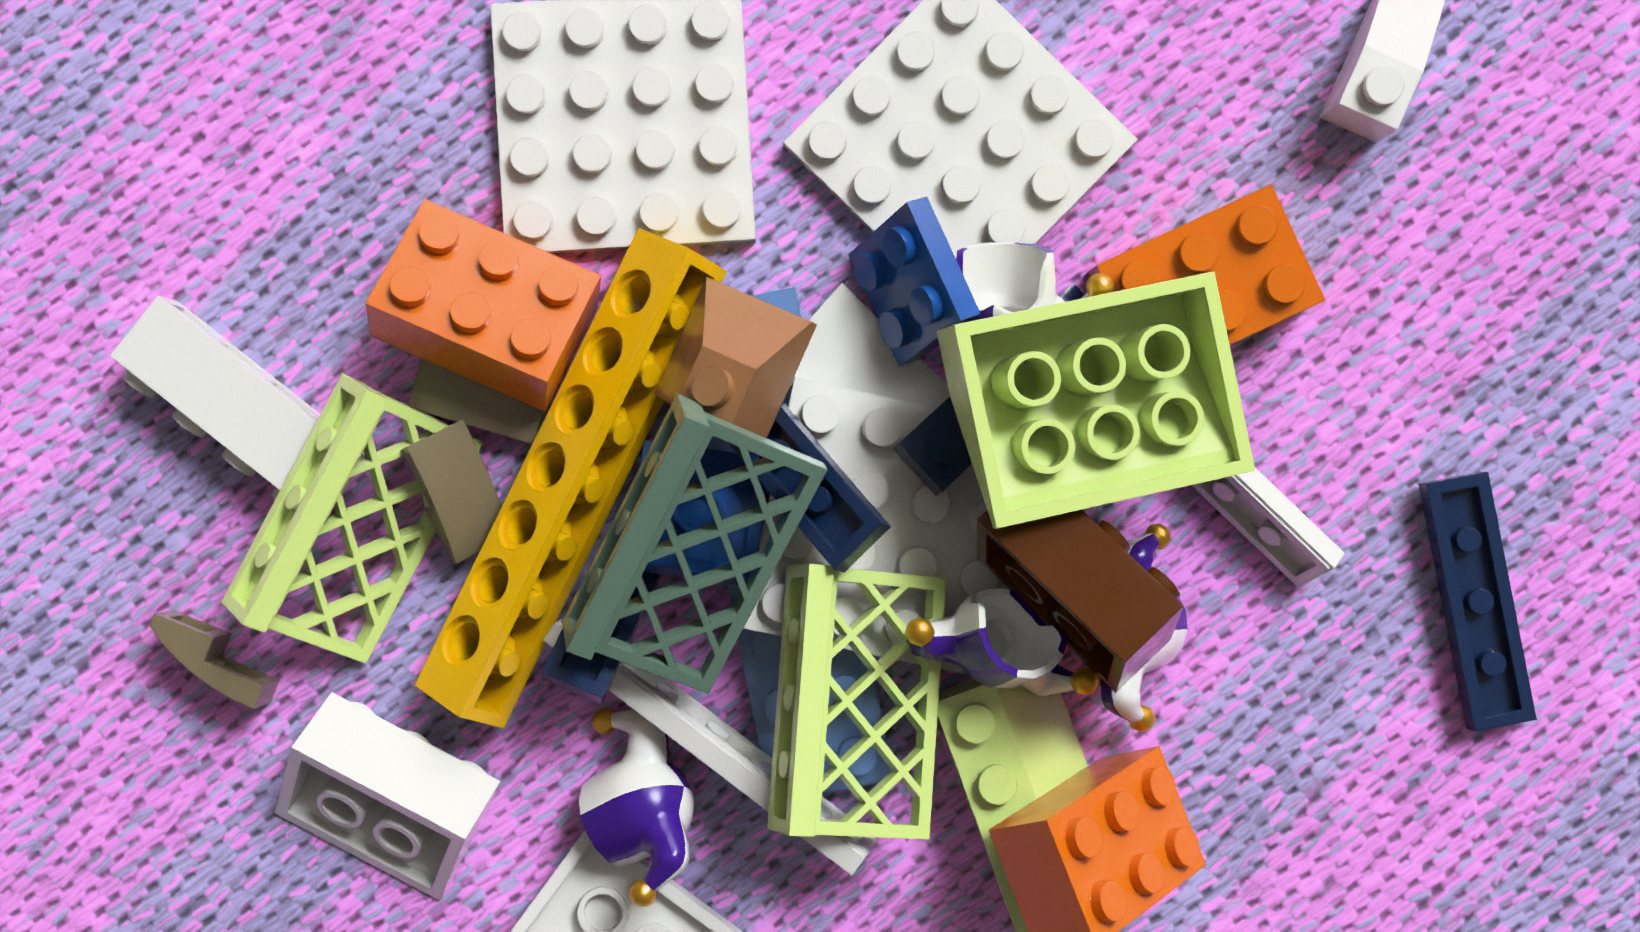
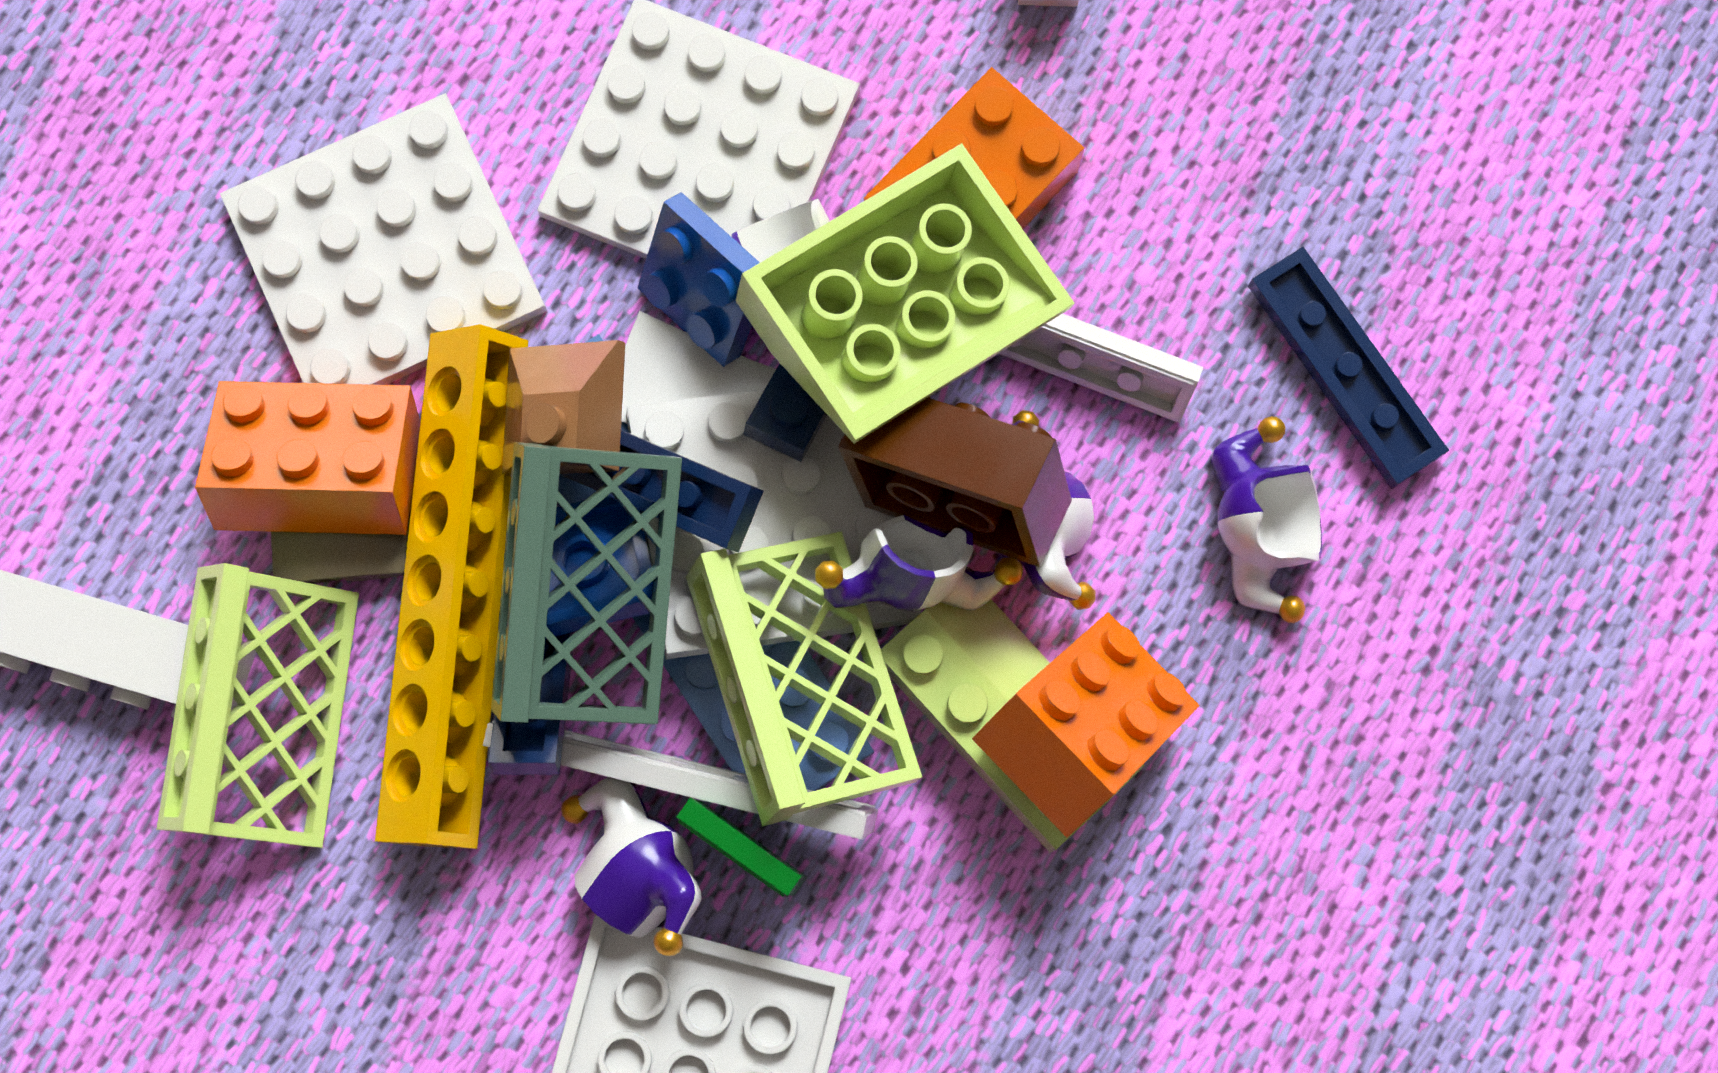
camera: 15 degrees left, 10 degrees down
dark tan slope [149,610,280,709] -> none
white slope [275,692,500,901] -> none
dark tan slope [401,419,502,564] -> none
none -> green tile [676,797,807,897]
none -> white piece [1211,416,1322,623]

